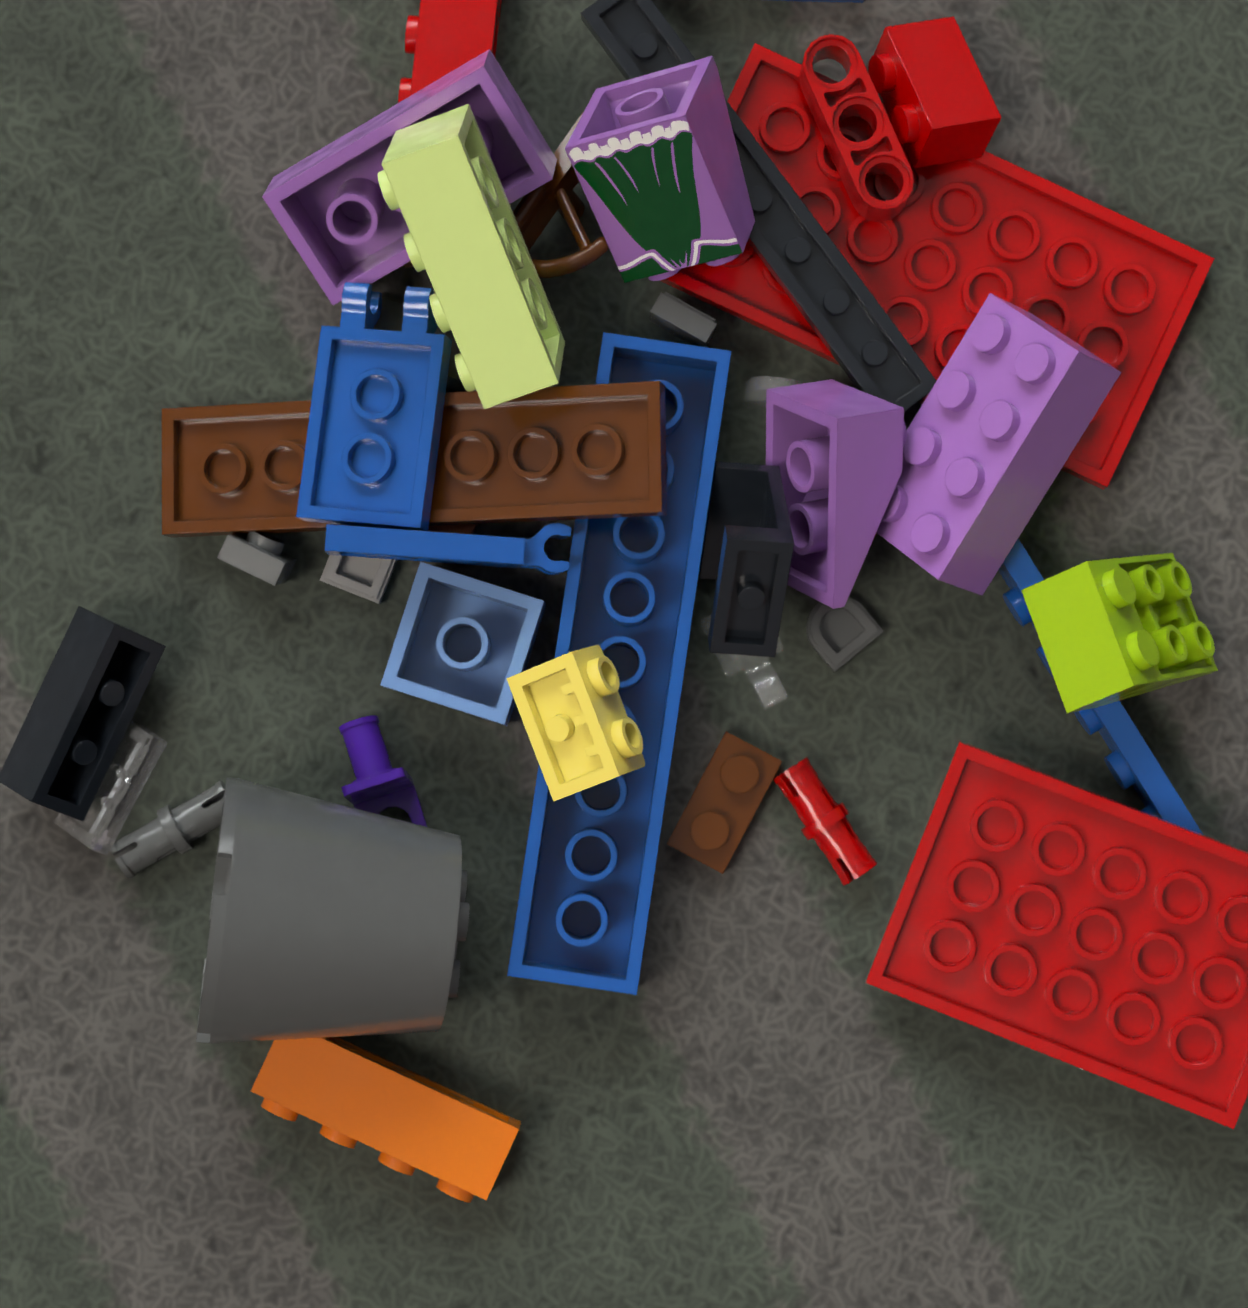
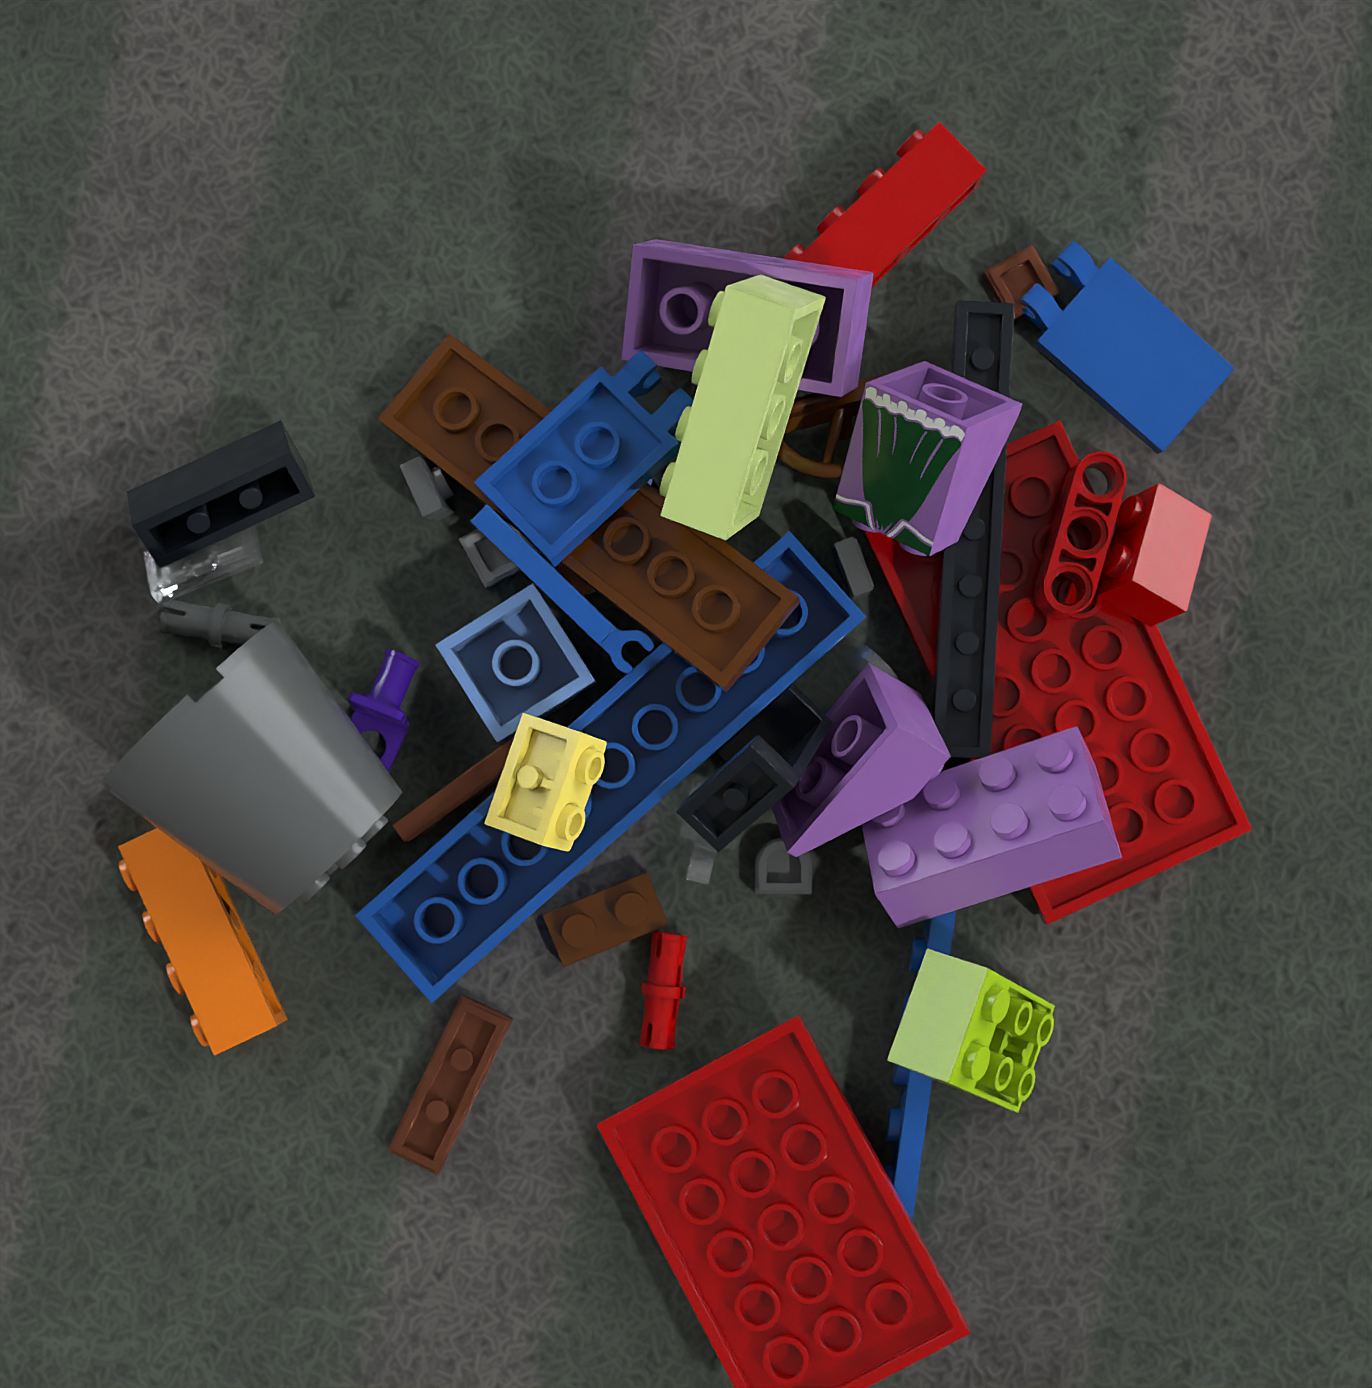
camera: 35 degrees right, 0 degrees up
none -> copper tile [387,994,513,1175]
none -> copper tile [392,737,514,842]

